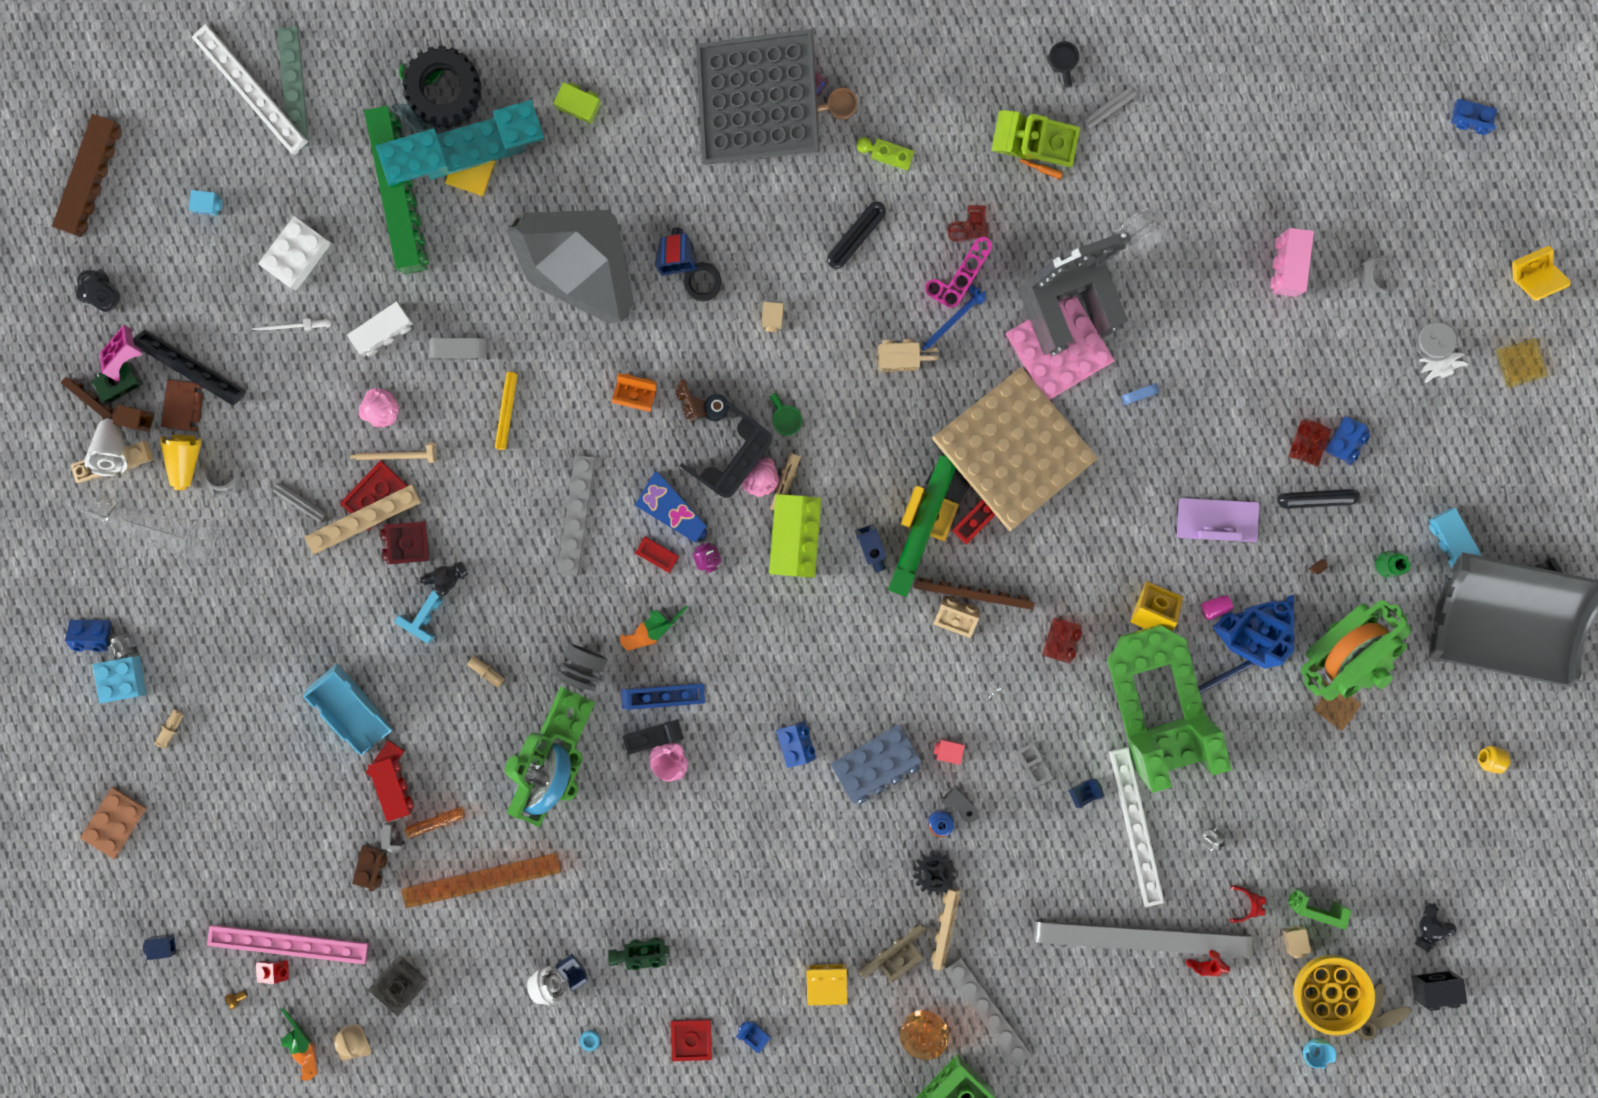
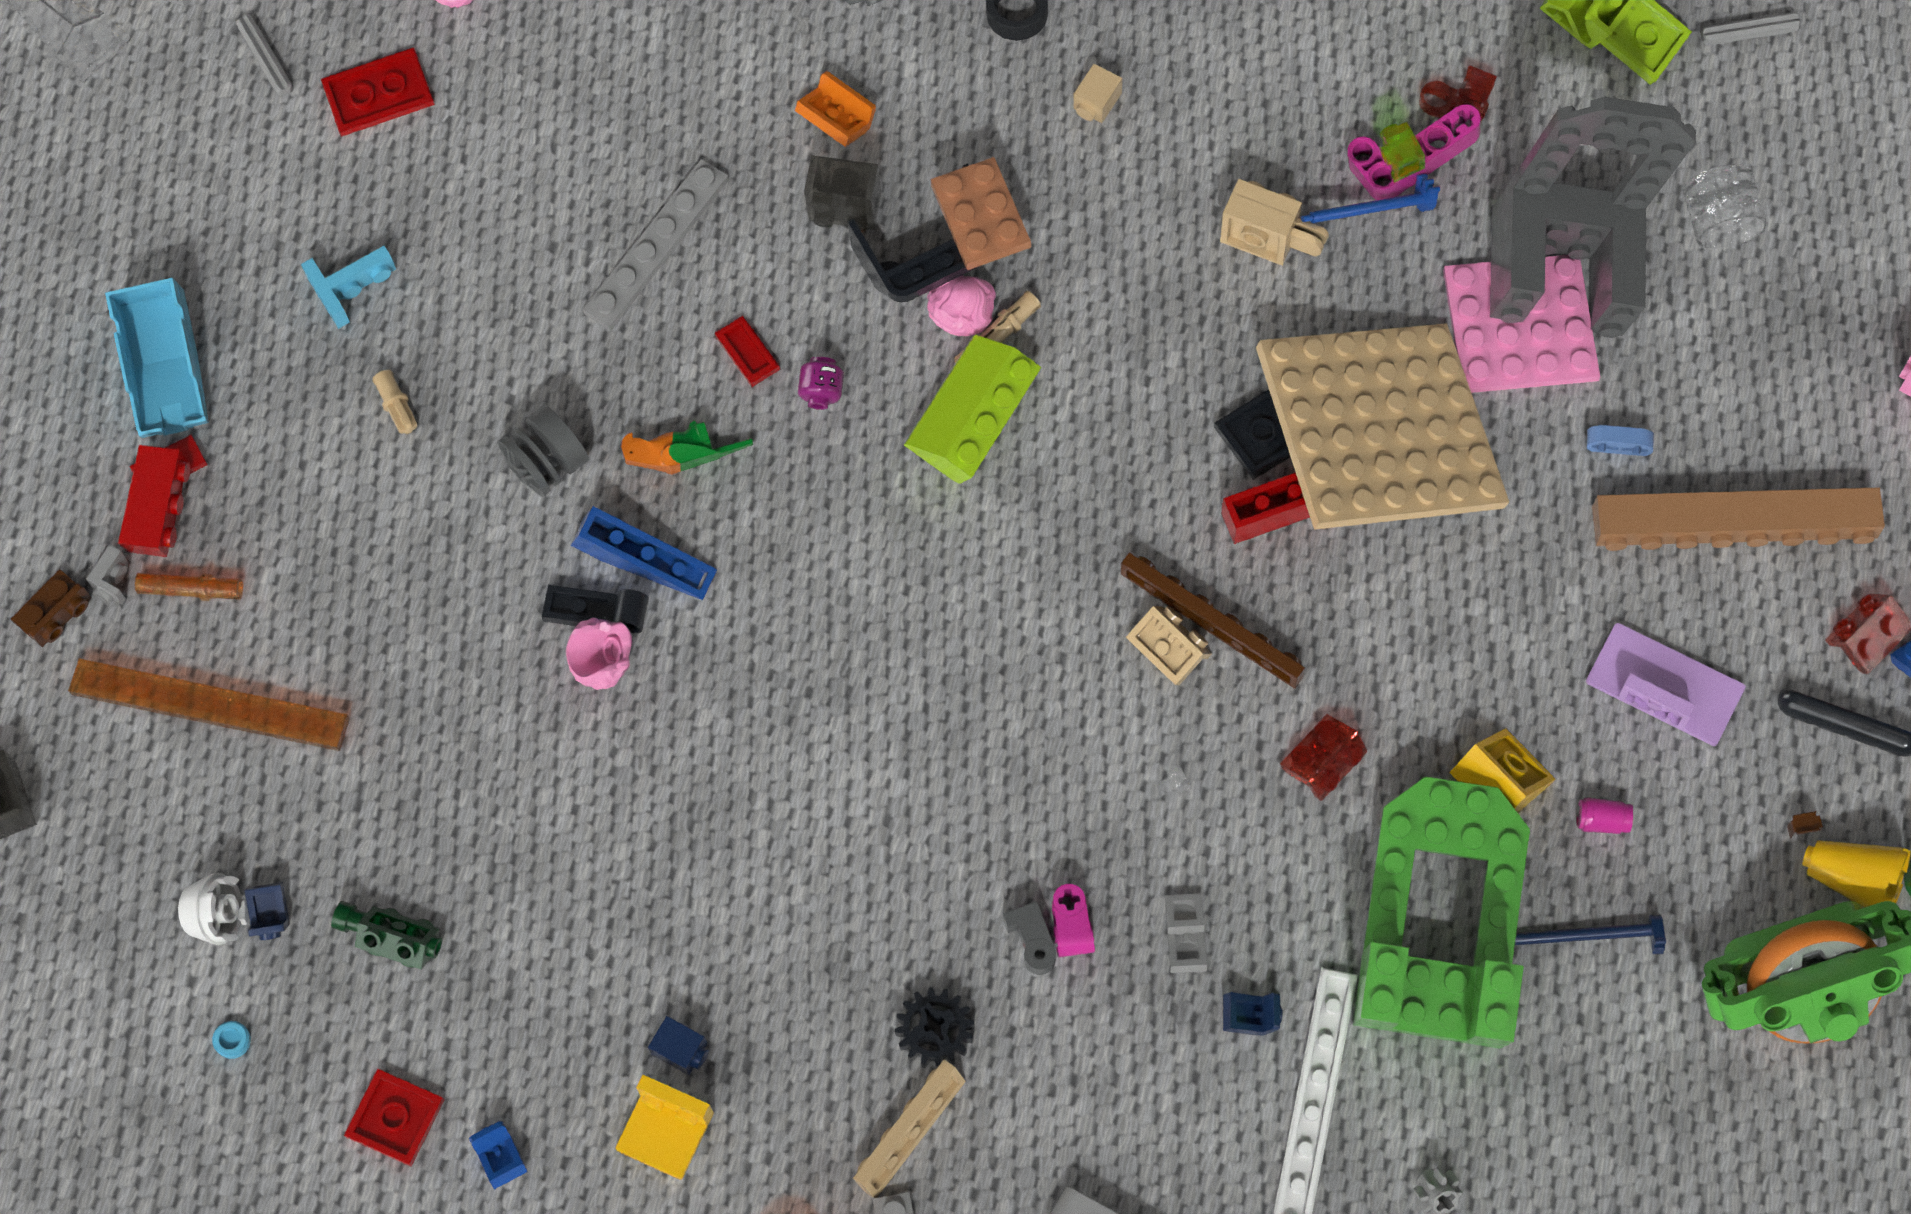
camera: 25 degrees right, 20 degrees down
tan plate [304,485,422,555] -> none
tan piece [350,442,436,463] -> none
dark red plate [380,521,429,565] -> none
black animal [420,561,468,596] -> none
yellow axle [495,371,518,450] -> none
bright green piece [504,687,595,828] -> none
blue slope [635,471,708,543] -> none
reddish brown plate [675,379,729,423] -> none
green piece [769,393,802,436] -> none
blue bracket [776,721,816,768] -> none
black piece [827,201,886,269] -> none
sand blue bracket [831,724,922,805] -> none
dark blue torso [855,524,887,573] -> none
dark tan bracket [858,924,928,983] -> none
green brick [887,454,956,598] -> none
yellow bracket [900,486,959,542] -> none
blue head [928,810,954,837] -> none
coral brick [933,738,965,765] -> none
orange piece [1019,159,1063,180] -> none
blue wedge [1213,595,1294,669] -> none
clear orange piece [1313,694,1361,731] -> none
none -> dark blue brick [647,1016,709,1075]
none -> clear smoke brick [804,155,882,232]
none -> nougat plate [930,157,1031,270]
none -> dark pink piece [1052,884,1095,958]
none -> clear neon green brick [1379,121,1425,183]
none -> medium nougat brick [1592,487,1885,551]
none -> yellow cone [1802,840,1911,908]

